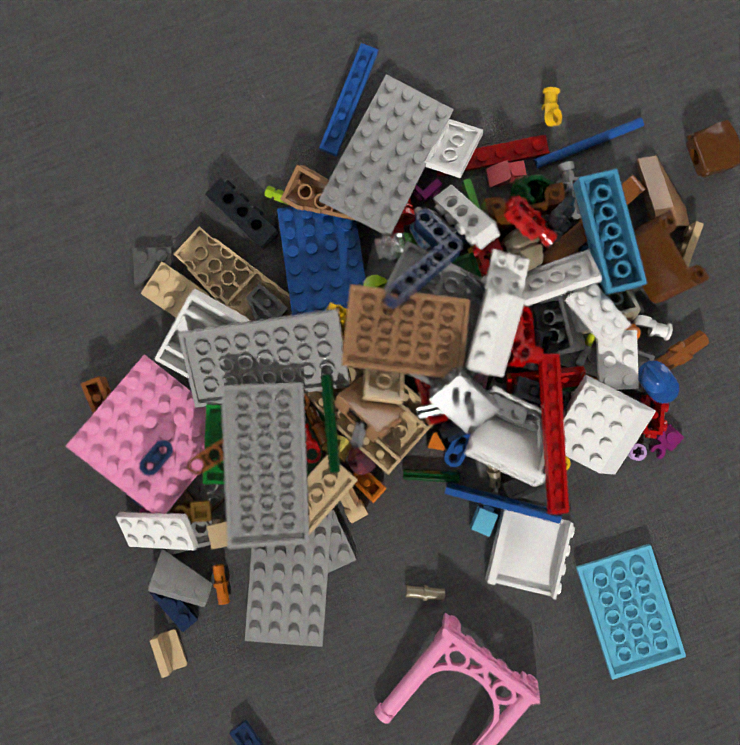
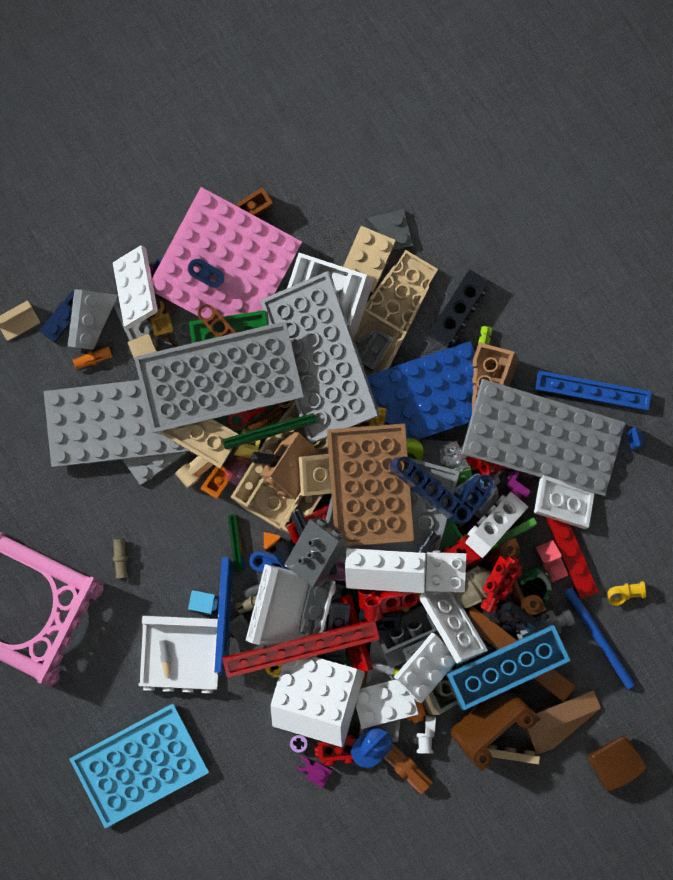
camera: 75 degrees right, 5 degrees down
none -> light grey piece [159,640,171,678]
none -> blue slope [627,427,646,451]

